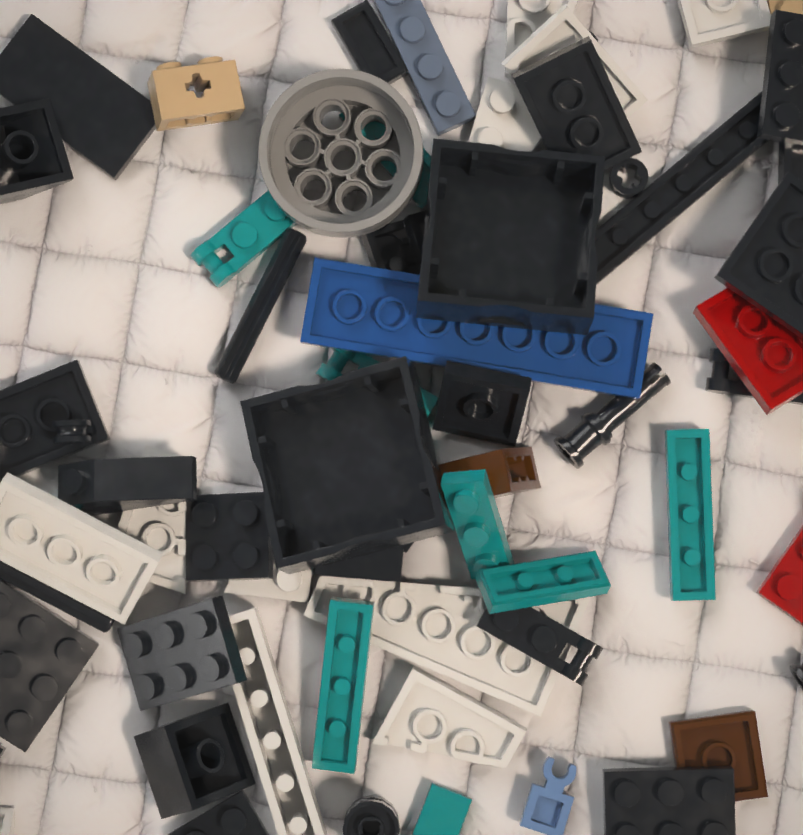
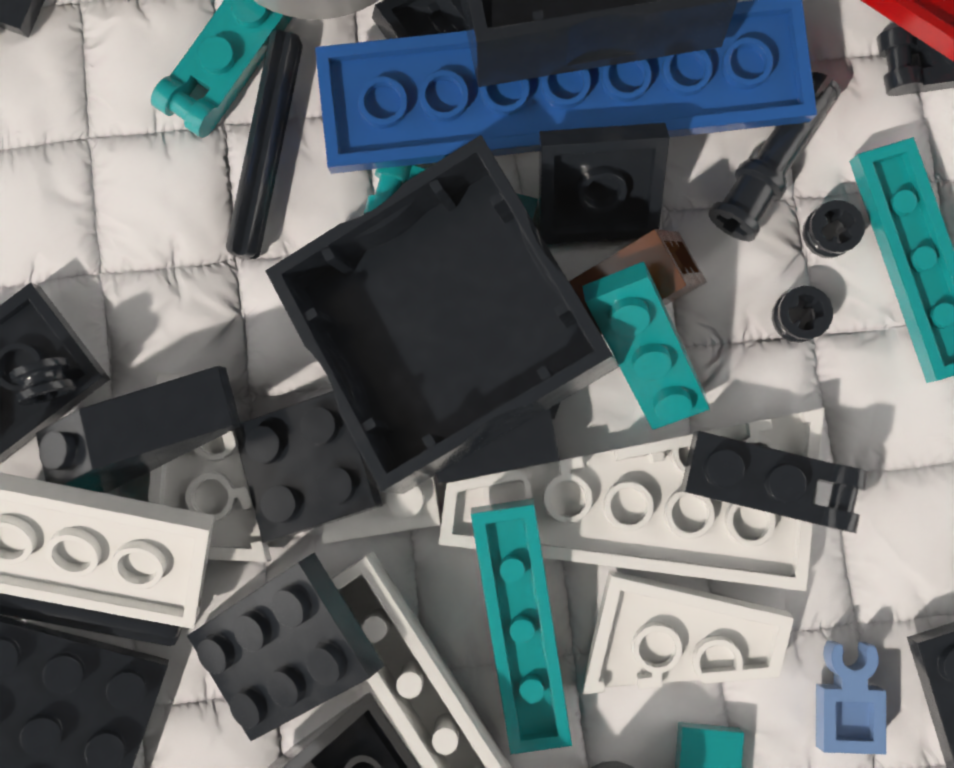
camera: 15 degrees left, 0 degrees up
teal tile [475,551,611,614] -> none
none -> black bush [771,286,833,343]
none -> black bush [802,200,865,258]

